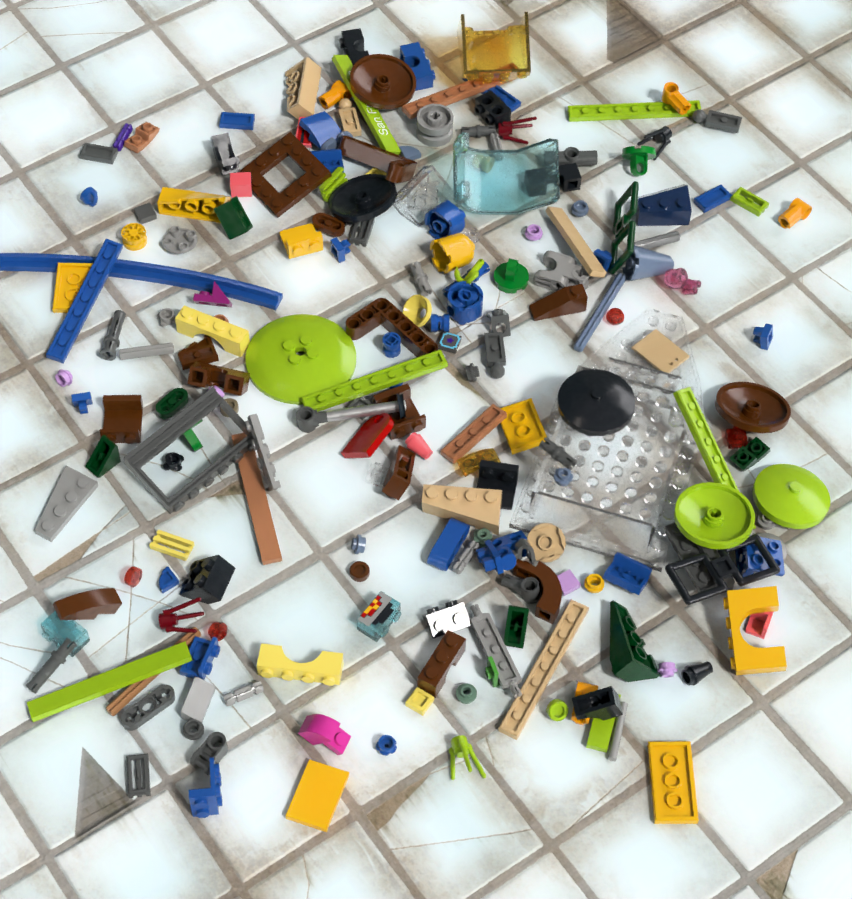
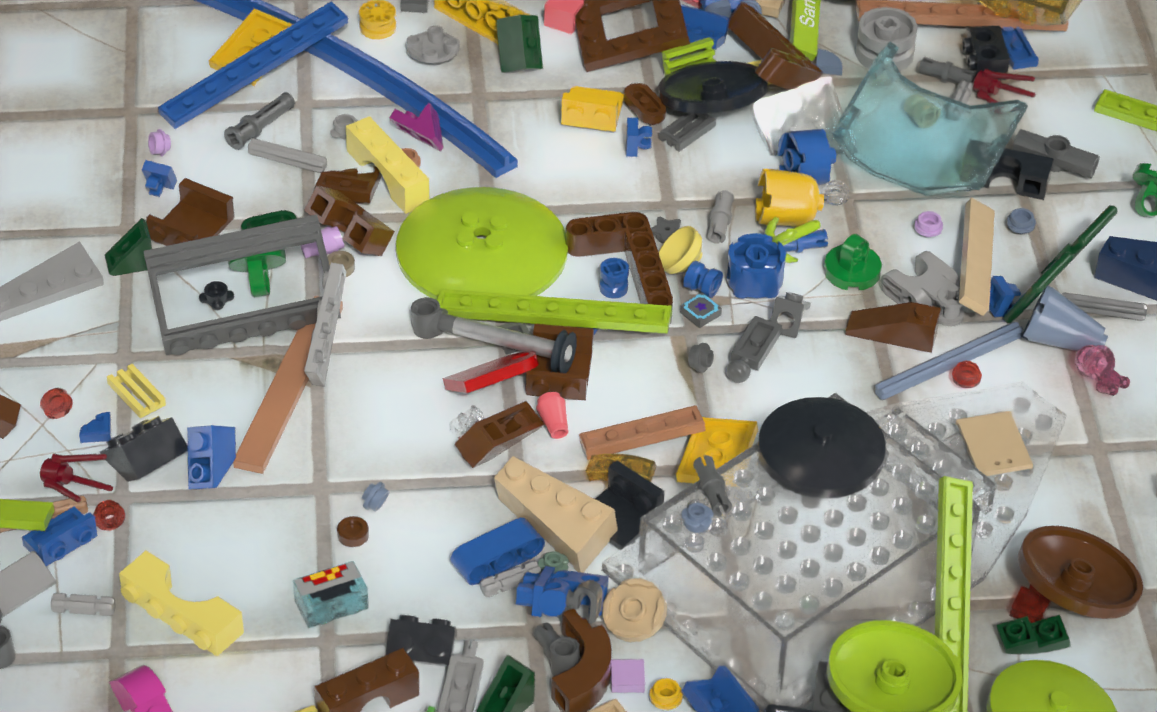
camera: 30 degrees right, 10 degrees down
none -> blue slope [187,425,236,490]
none -> dark grey plate [651,217,681,244]

